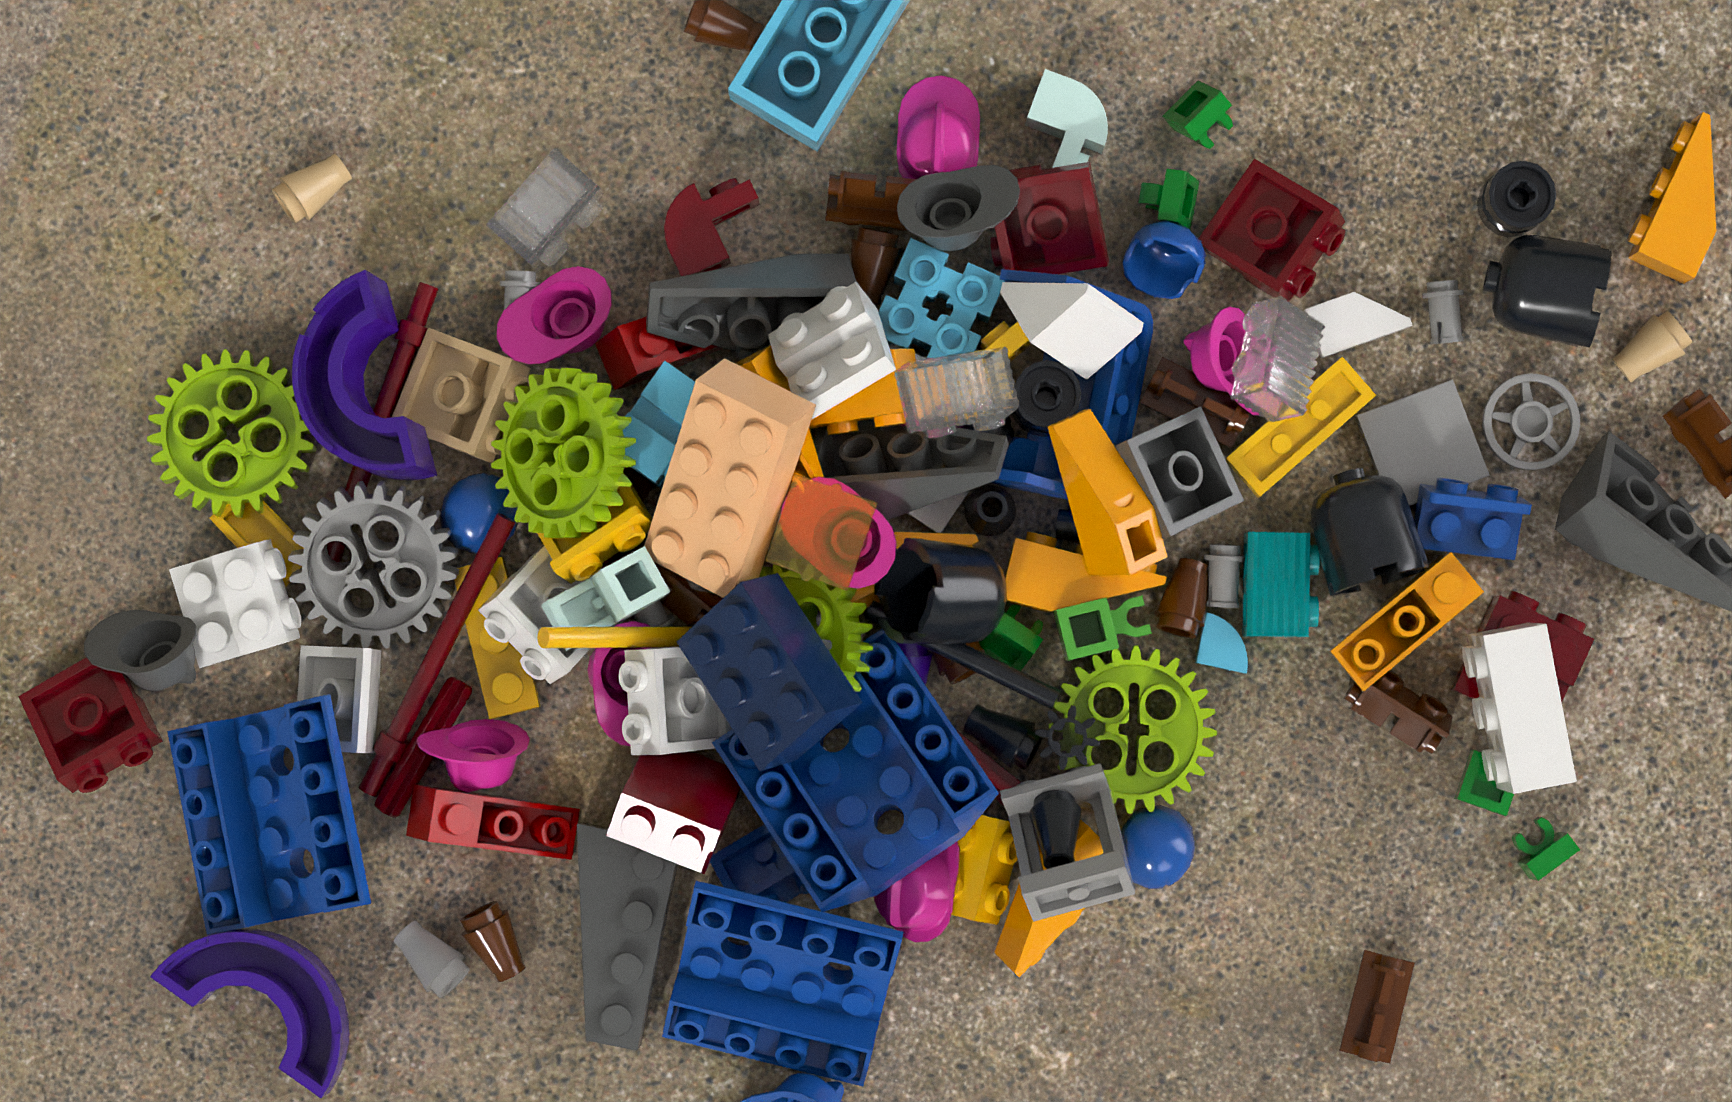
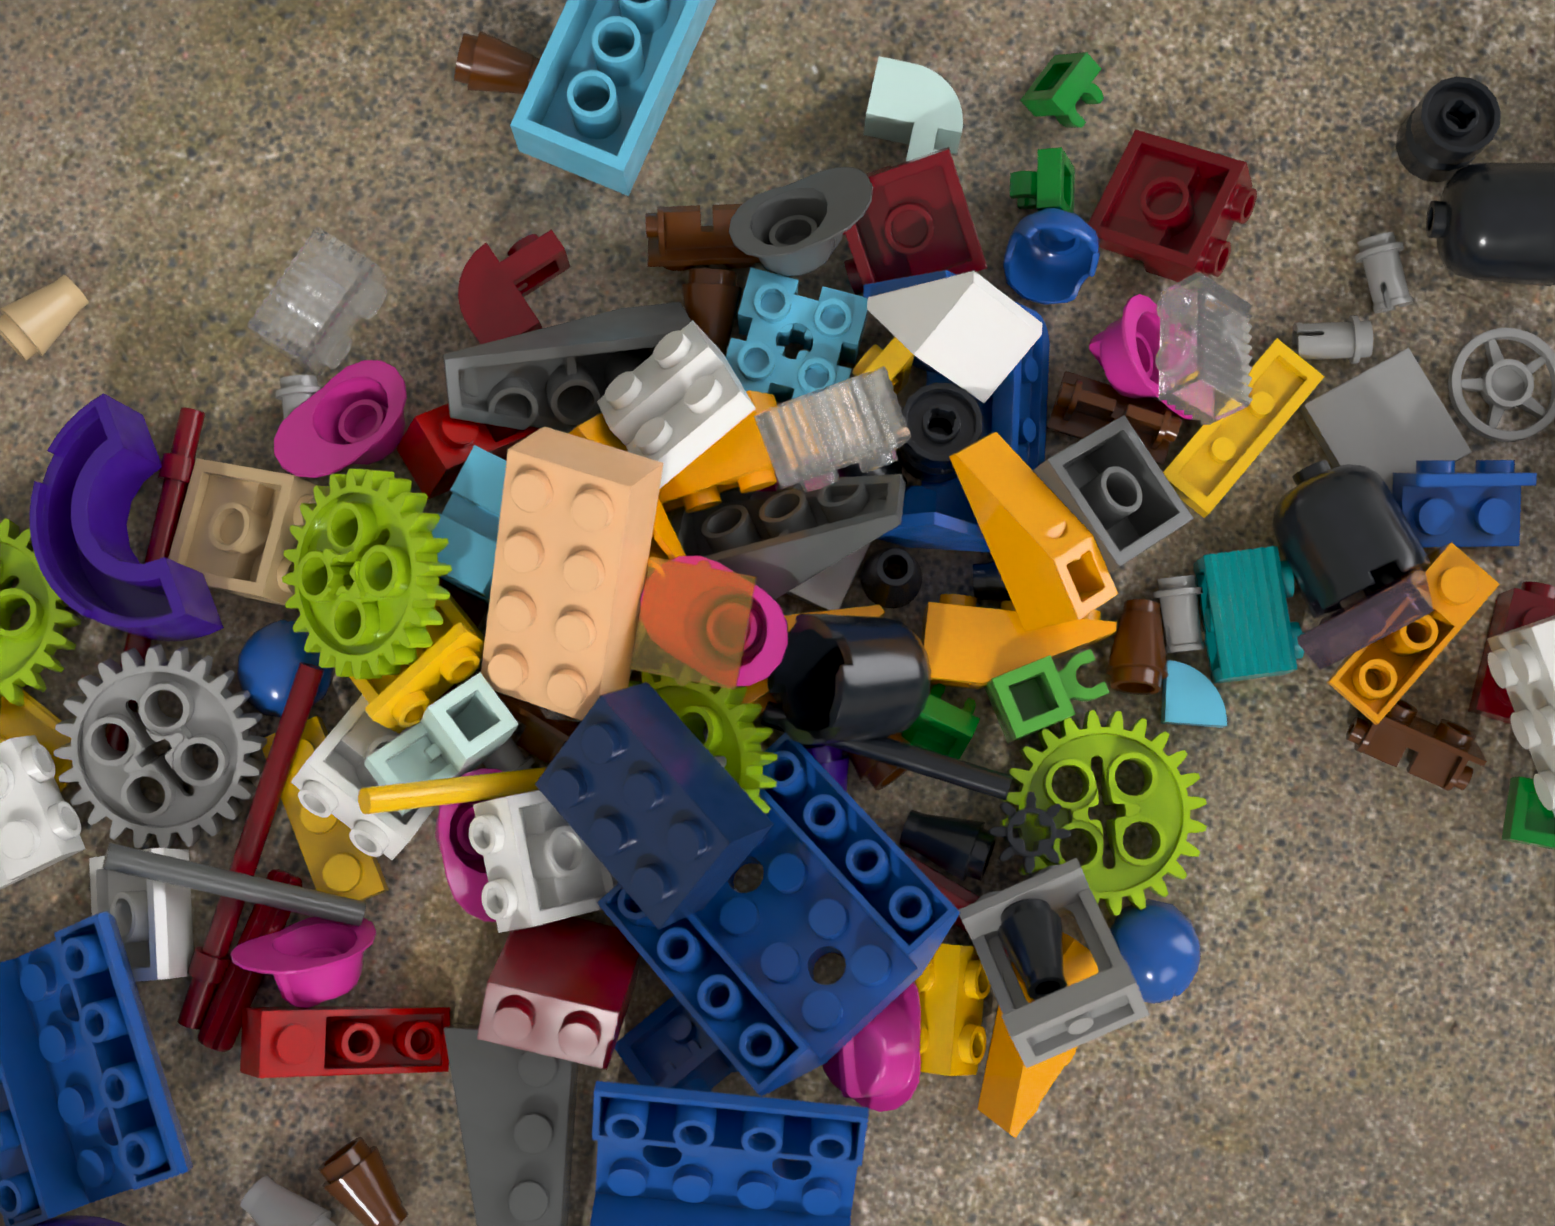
camera: 10 degrees left, 5 degrees down
dark pink piece [897,75,980,179] -> none
white tile [1304,292,1412,359] -> none
reddish brown hinge [1339,950,1415,1064] -> none
none -> dark grey bar [103,843,366,927]
none -> light grey pin [1292,315,1373,364]
none -> slope [1297,567,1434,669]

